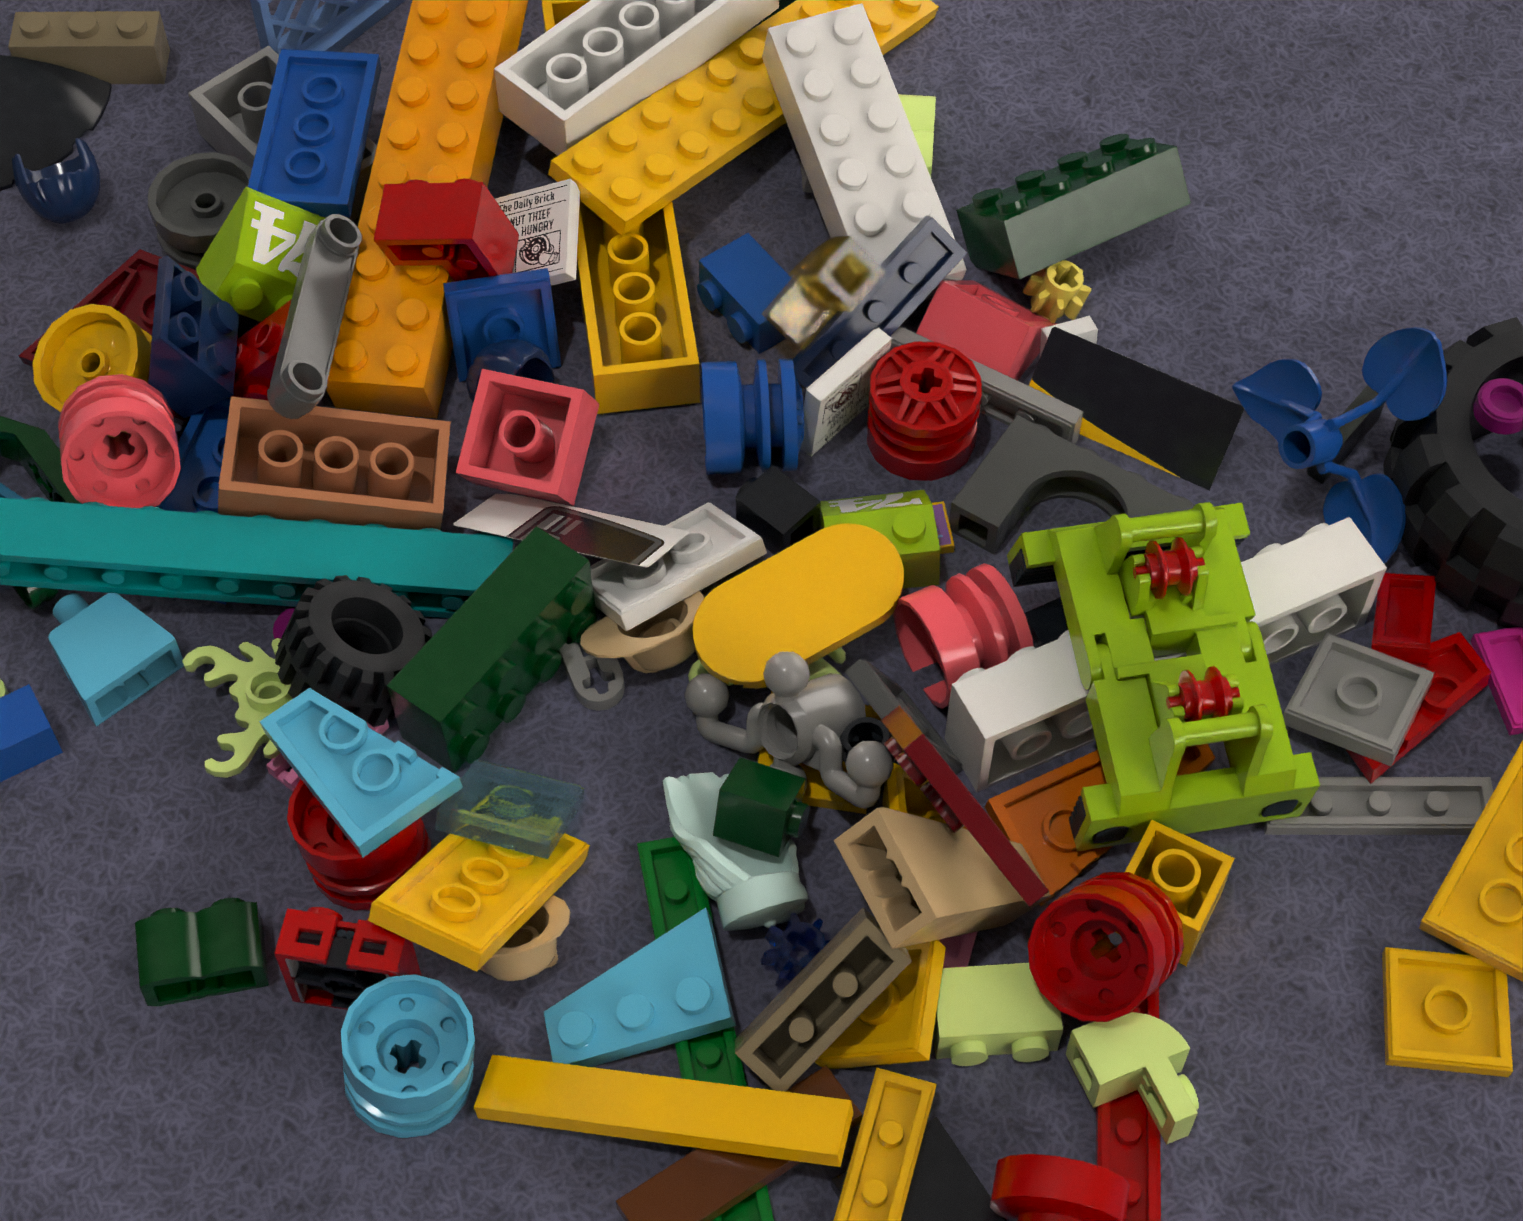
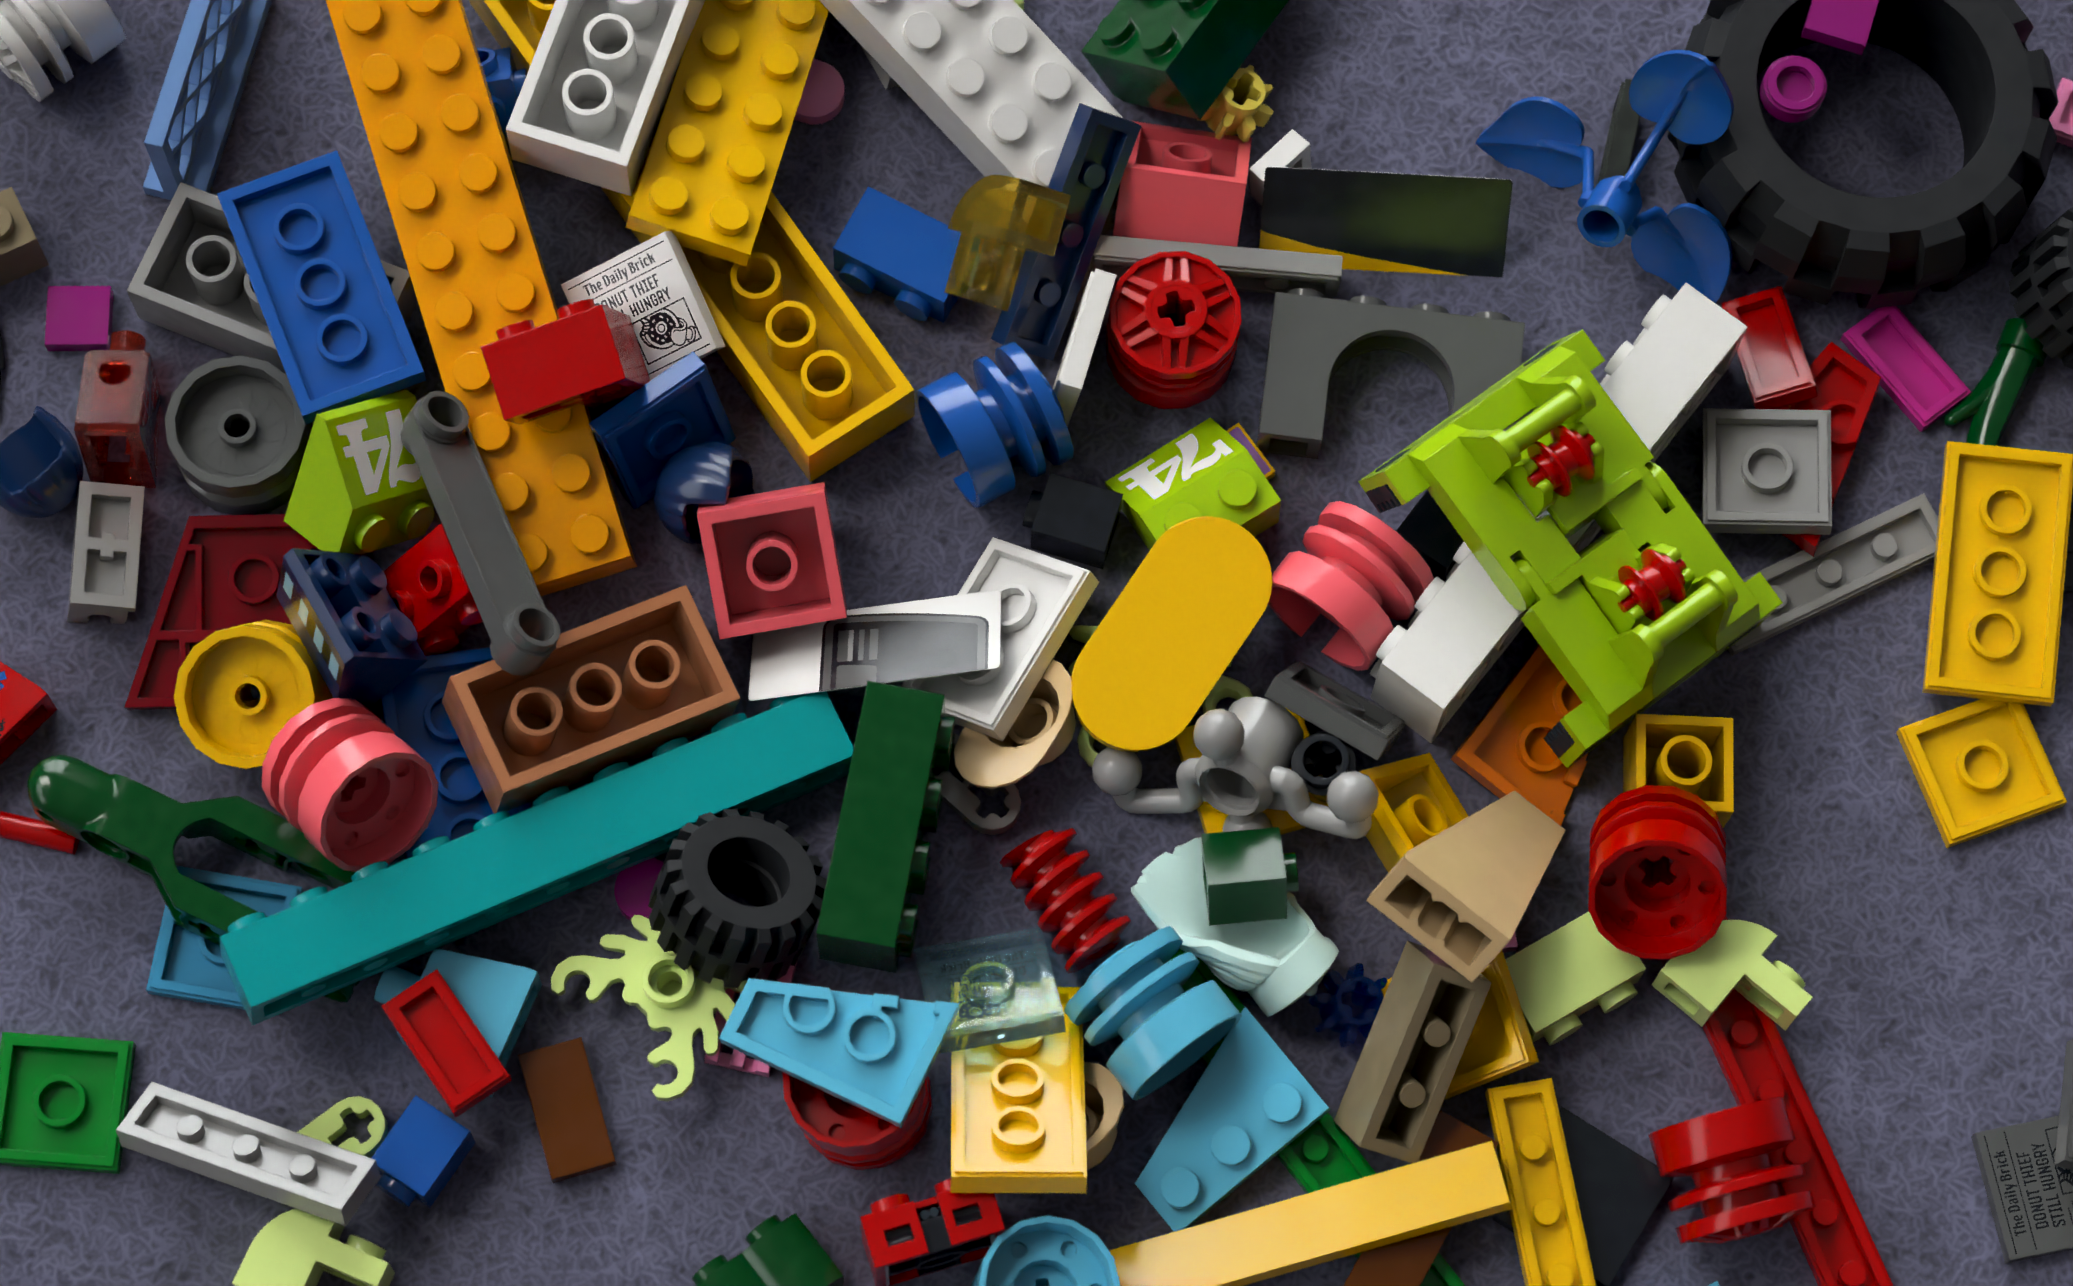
camera: 30 degrees left, 15 degrees up
dark red wing [881,705,1049,907] -> none
none -> magenta tile [45,286,114,351]
none -> light grey hinge [67,481,145,624]
none -> clear red torso [74,330,161,488]
none -> red tile [381,969,512,1118]
none -> reddish brown tile [518,1037,617,1183]
none -> bright pink tile [794,59,845,125]
none -> red piece [999,828,1131,974]
none -> medium azure wheel [1064,926,1242,1101]

